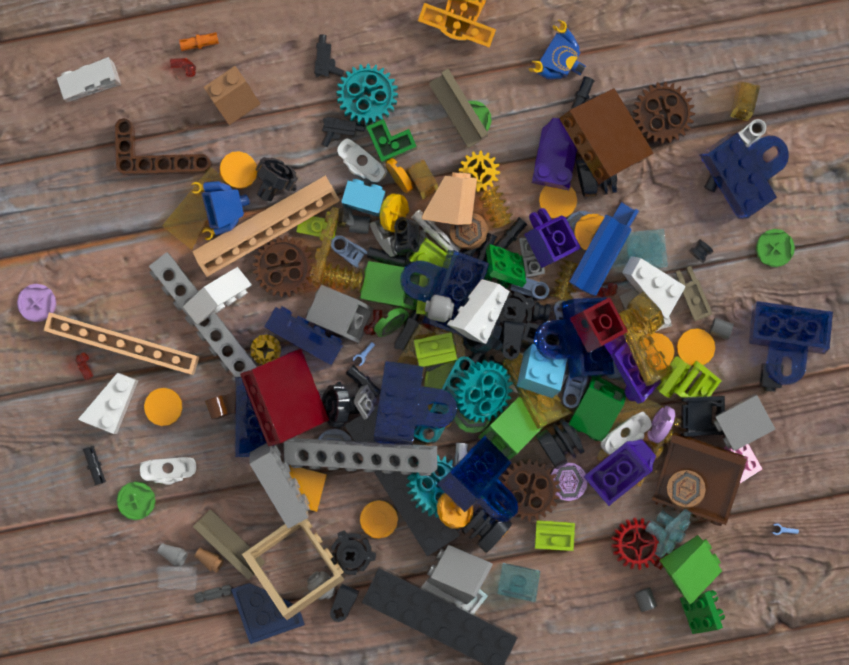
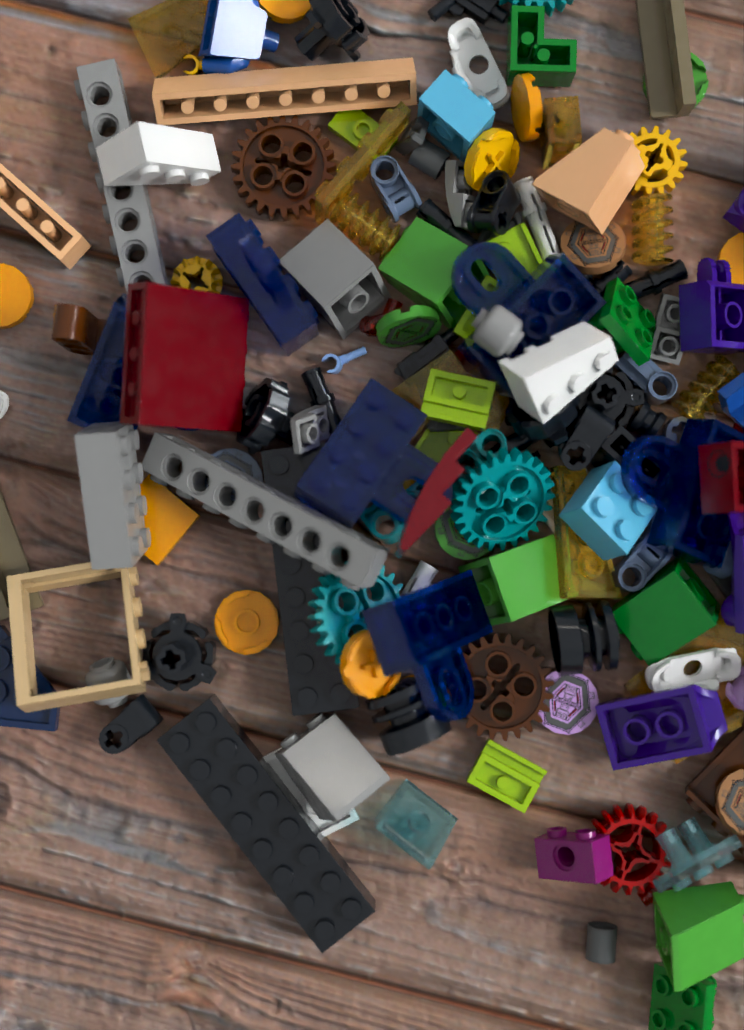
camera: 25 degrees right, 0 degrees up
none -> dark red slope [394,427,478,558]
none -> magenta brick [534,826,614,884]

